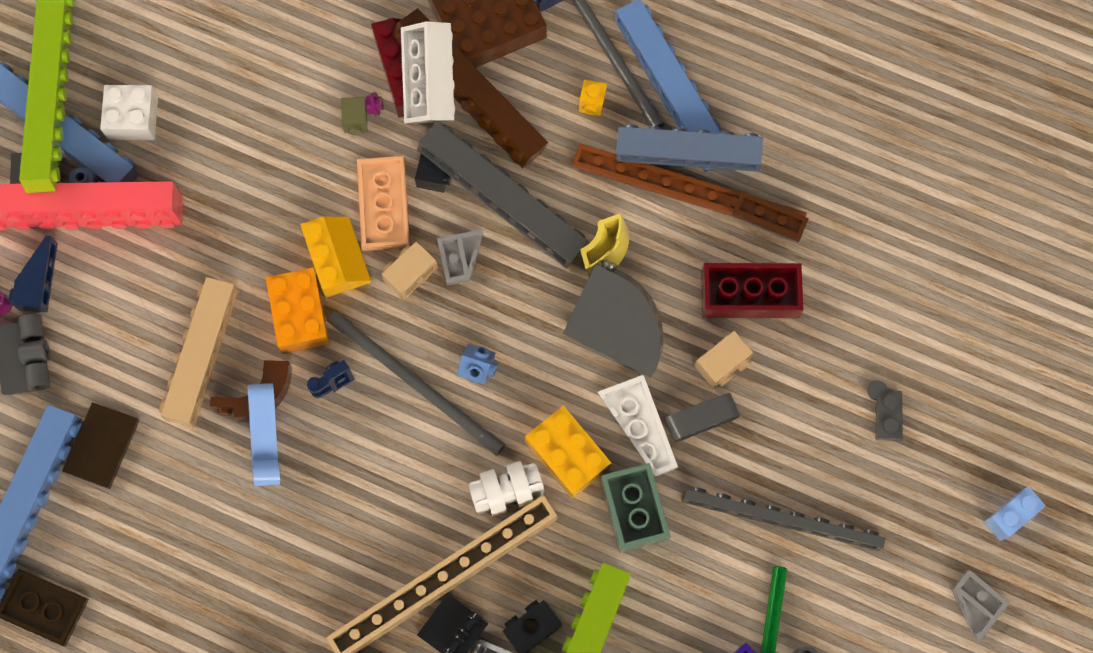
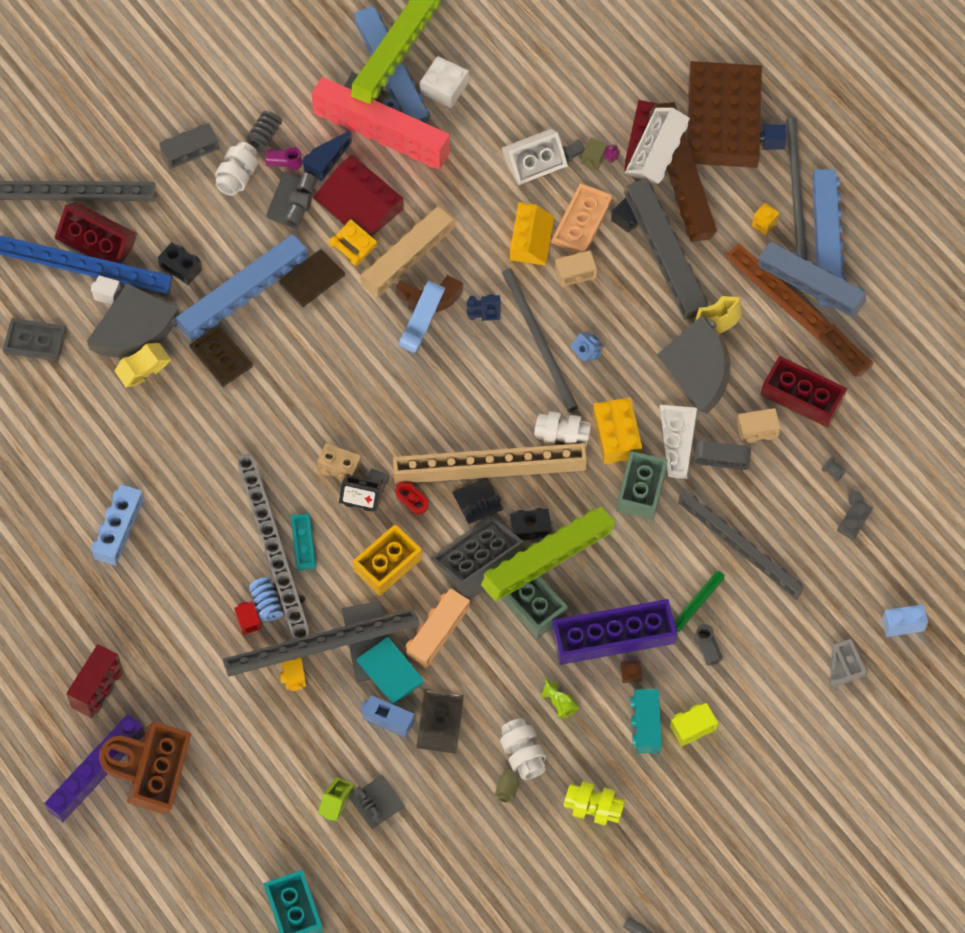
camera: 30 degrees right, 10 degrees down
light orange brick [266,268,330,354] -> none
light grey wing [437,229,483,286] -> none
none -> dark red slope [314,154,404,237]
none -> yellow plate [329,219,378,267]
none -> white slope [502,129,568,185]
none -> dark grey bush [562,139,585,162]
none -> dark grey bush [821,457,847,482]

